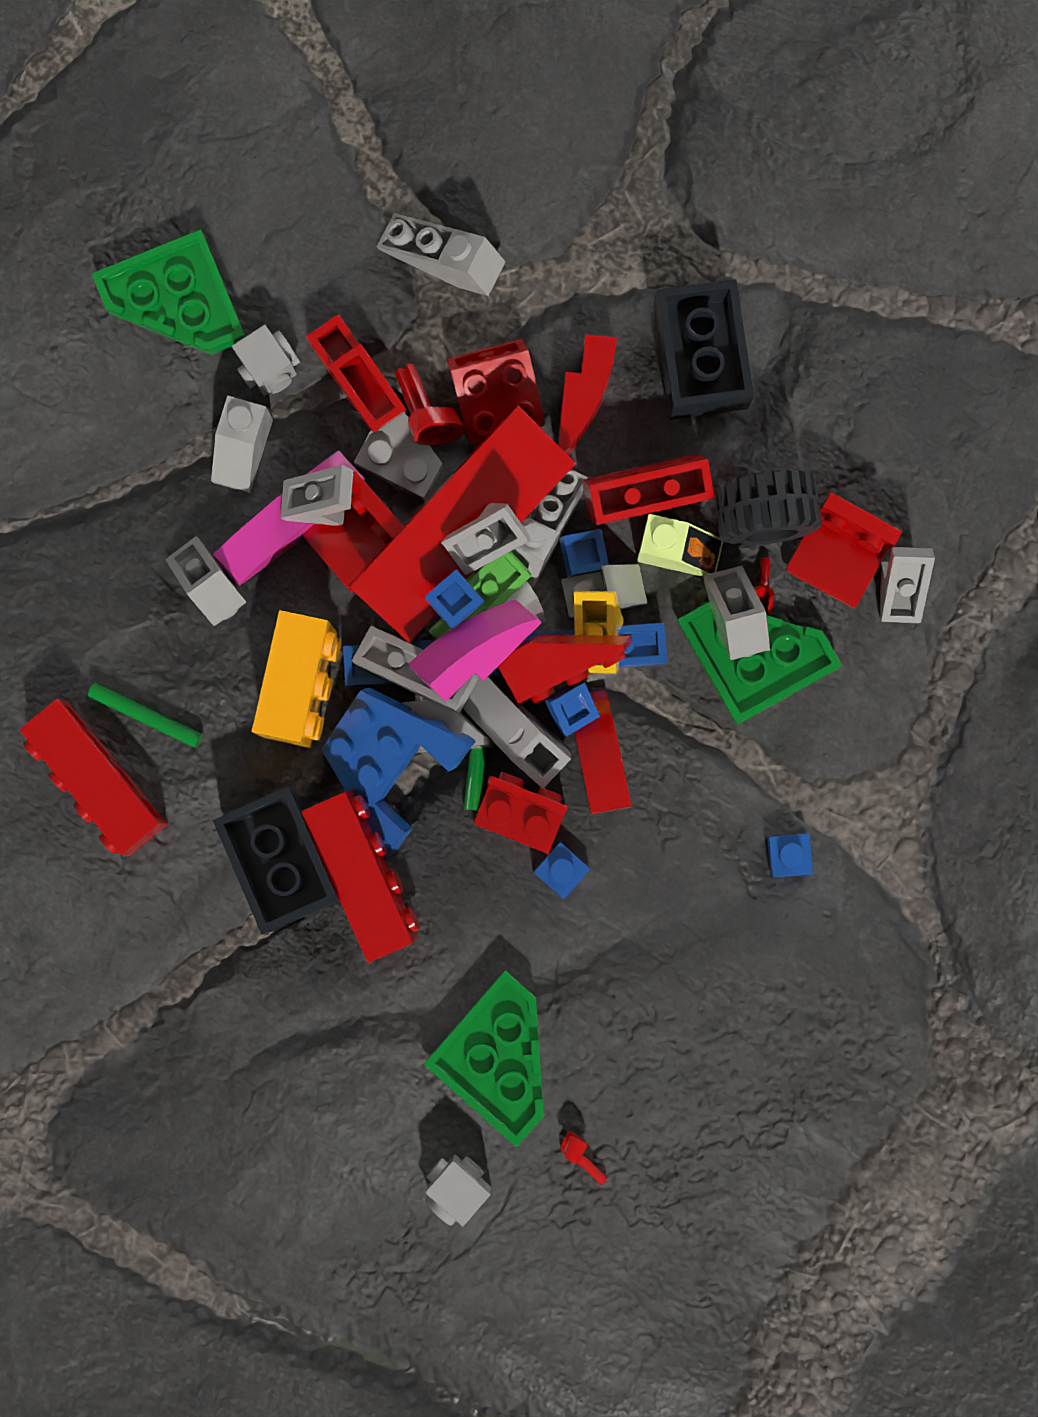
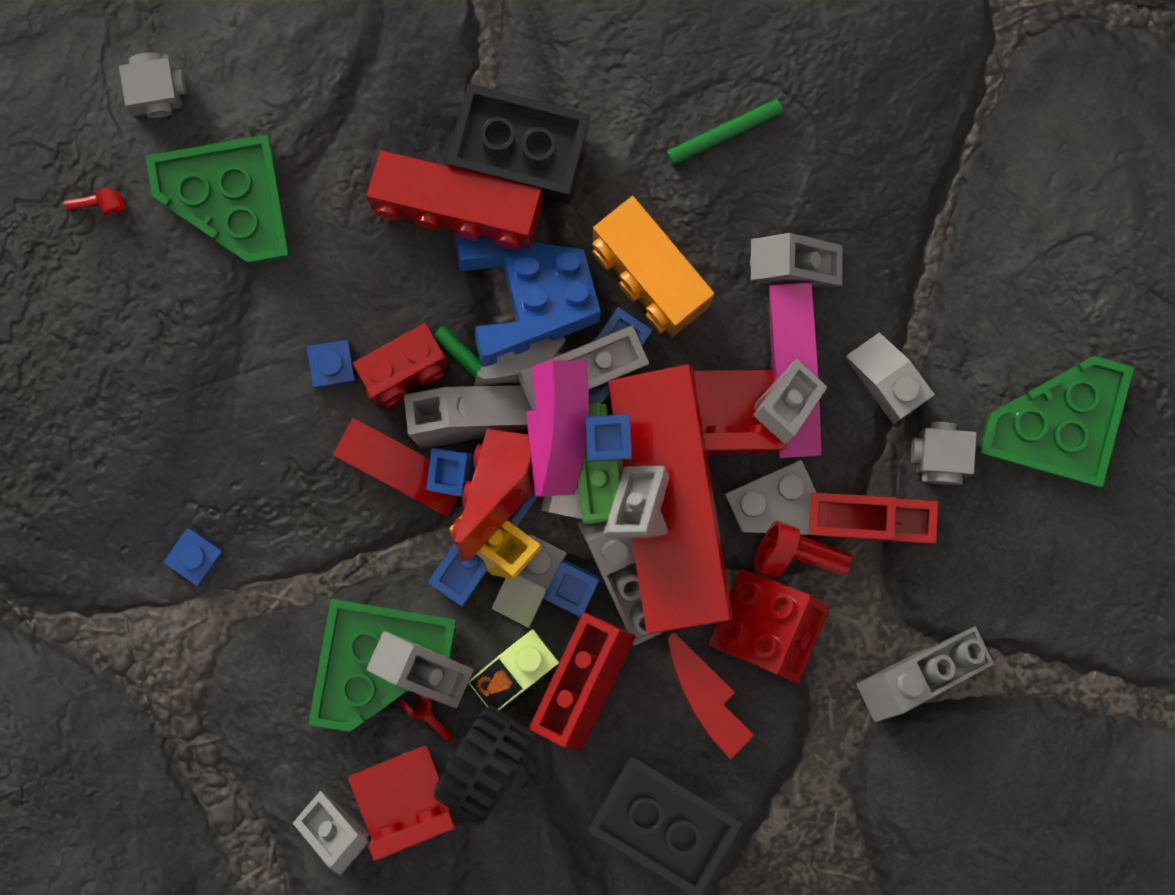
camera: 125 degrees right, 0 degrees up
red brick [19,699,168,856] -> none

